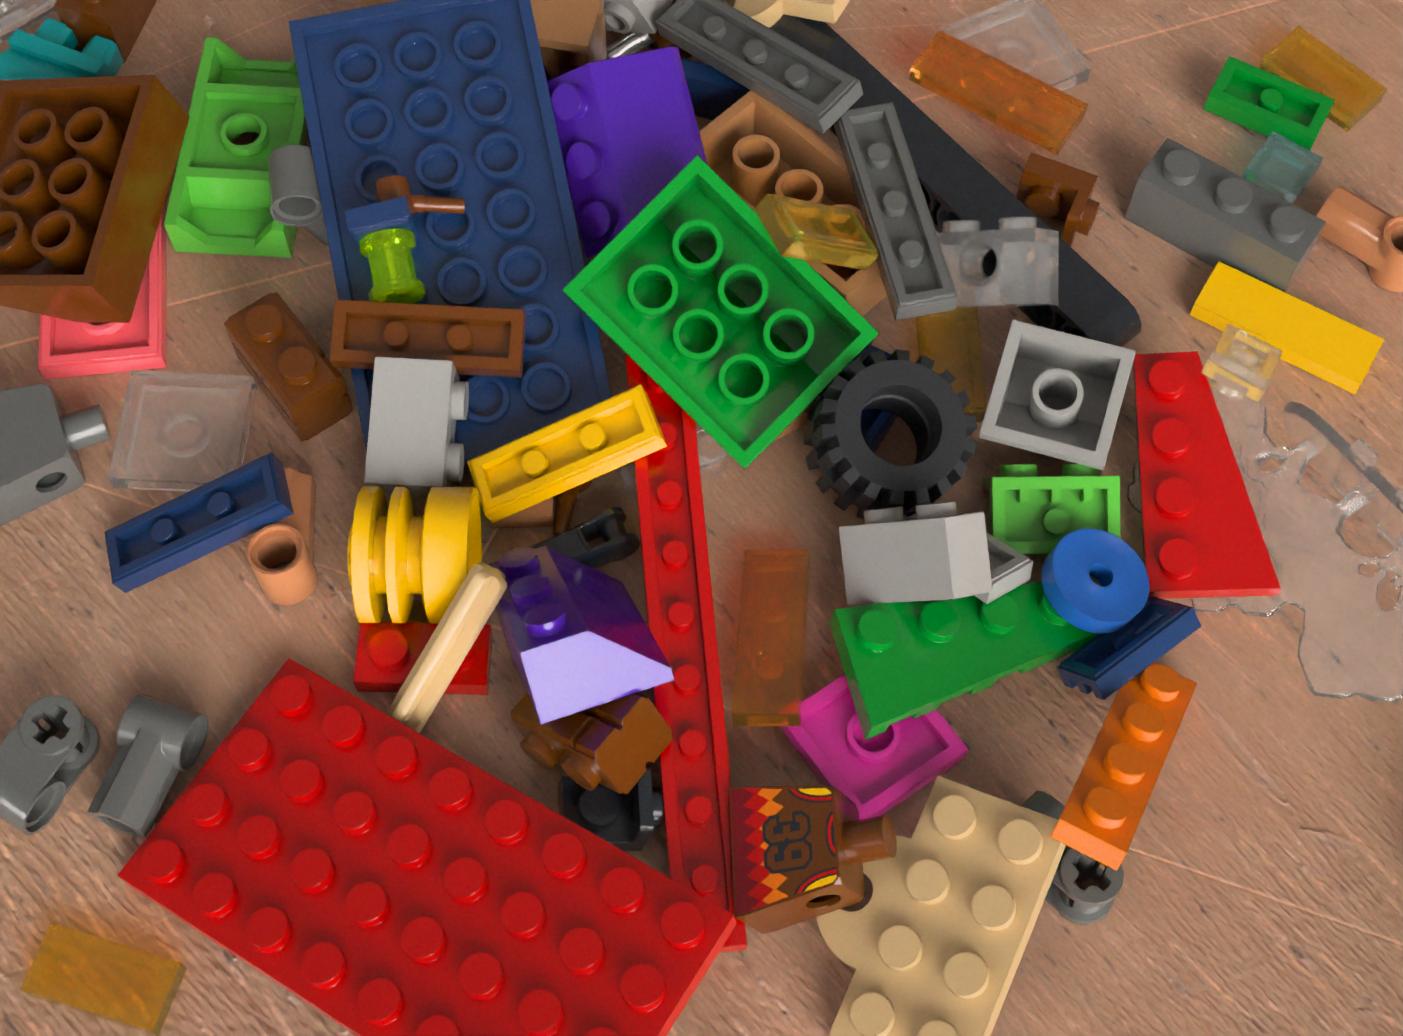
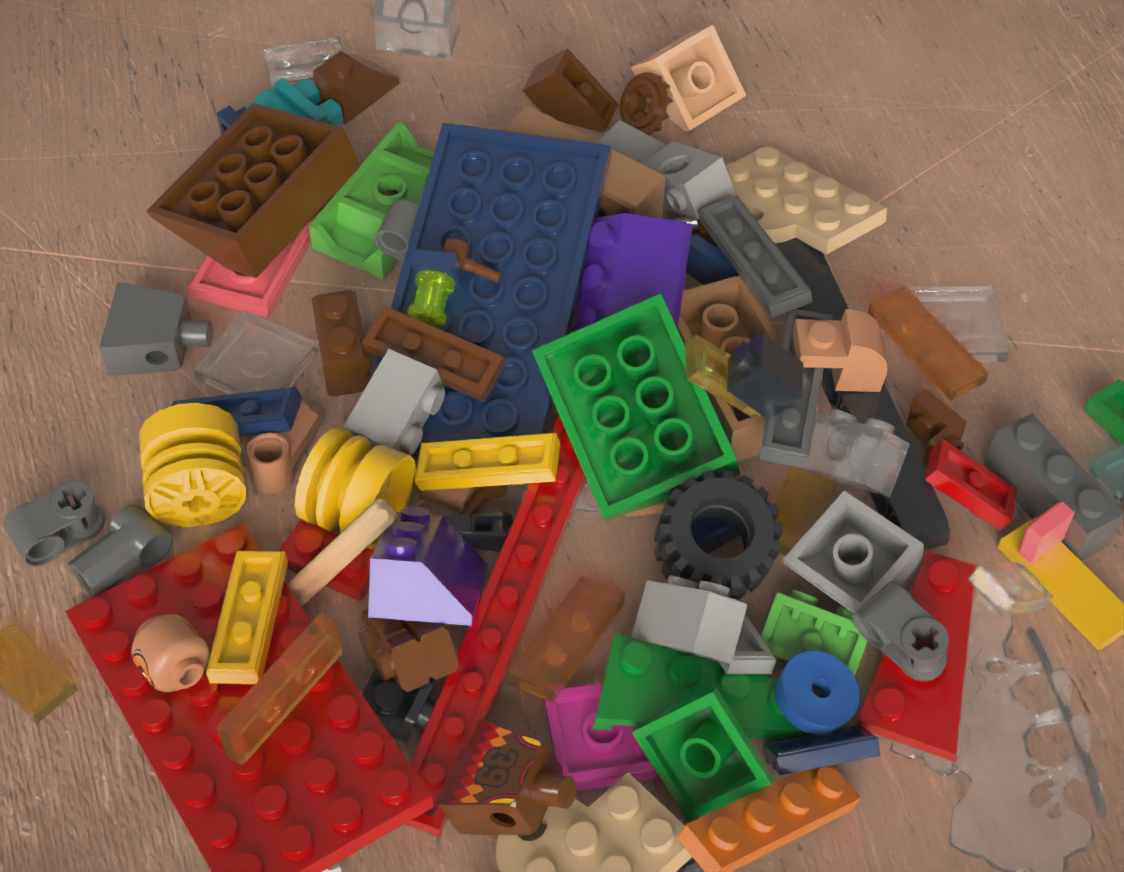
camera: 25 degrees right, 10 degrees down
none -> nougat head [131,614,210,692]
none -> yellow wheel [139,403,246,528]
none -> yellow tile [206,551,288,684]
none -> clear orange tile [216,613,343,765]
none -> green slope [632,687,775,820]
none -> black brick [727,333,804,420]
none -> nougat brick [792,309,888,392]
none -> dark grey piece [852,582,949,681]
none -> red plate [925,439,1017,531]
none -> coral tile [1019,502,1075,564]

